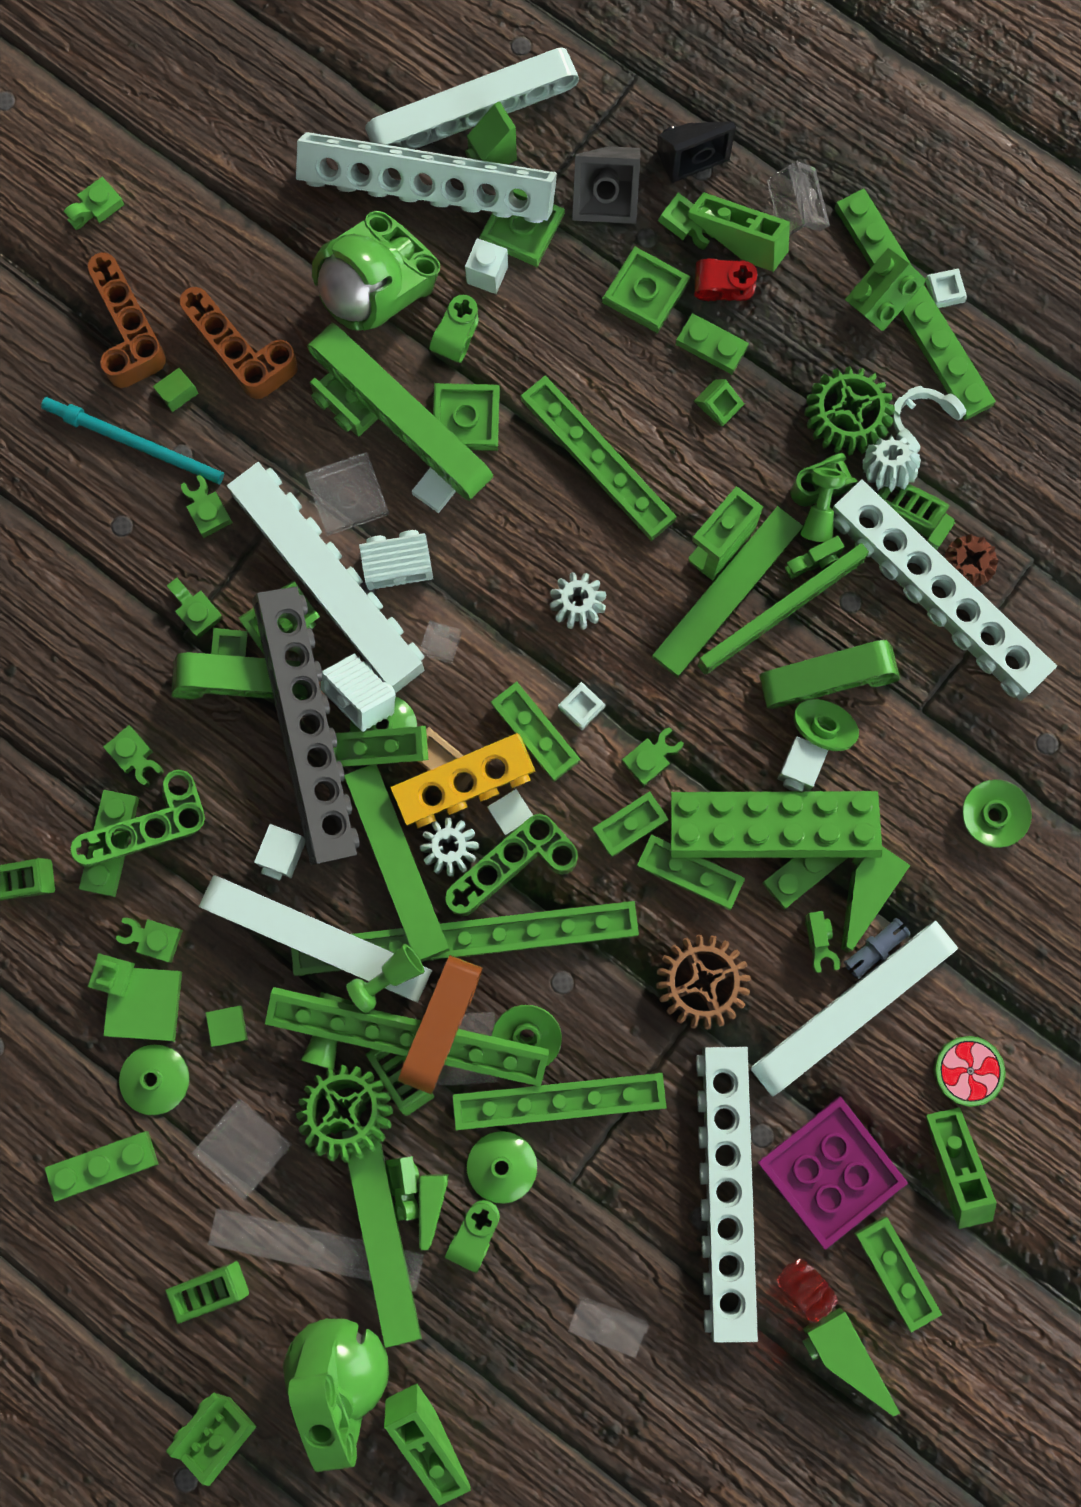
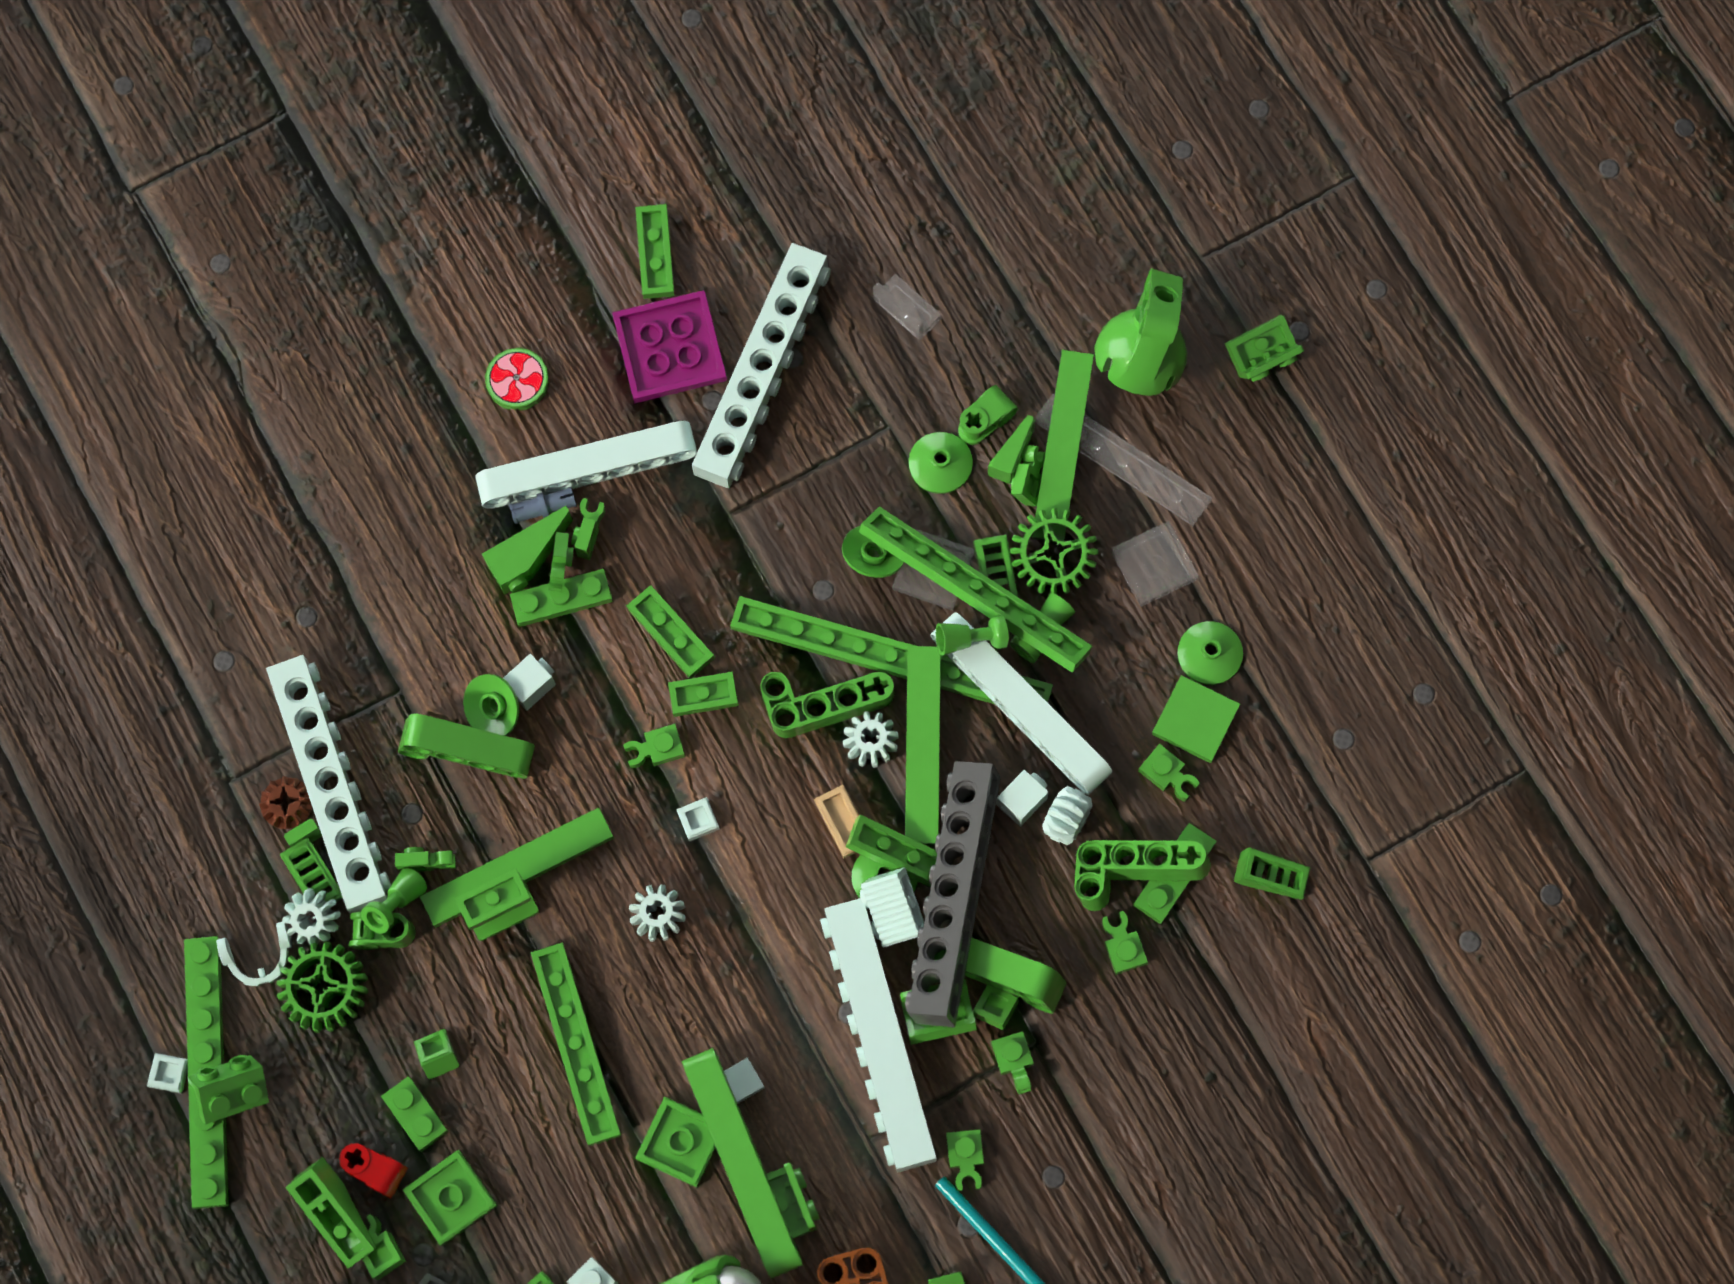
camera: 155 degrees left, 5 degrees down
bright green plate [45,1131,159,1202] -> none
bright green tile [88,954,135,997] -> none
bright green slope [165,1261,249,1324] -> none
bright green tile [206,1006,248,1047] -> none
clear tile [305,452,389,536] -> none
light aqua brick [359,530,433,590] -> none
bright green slope [384,1384,470,1506] -> none
yellow brick [391,733,536,828] -> none
dark orange beam [398,955,483,1095] -> none
clear tile [420,620,462,664] -> none
bright green piece [430,295,479,363] -> none
bright green plate [453,1073,667,1130] -> none
light aqua tile [488,789,533,837] -> none
bright green plate [490,681,580,782] -> none
medium nougat gear [656,935,751,1030] -> none
bright green plate [671,791,883,858] -> none
bright green tile [697,543,869,675] -> none
clear panel [767,161,830,236] -> none
clear red gear [776,1259,838,1323] -> none
bright green slope [802,1308,900,1417] -> none
bright green slope [926,1107,997,1229] -> none
bright green dish [962,779,1032,848] -> none
none -> bright green plate [549,532,574,592]
none -> light aqua gear [1043,786,1092,845]

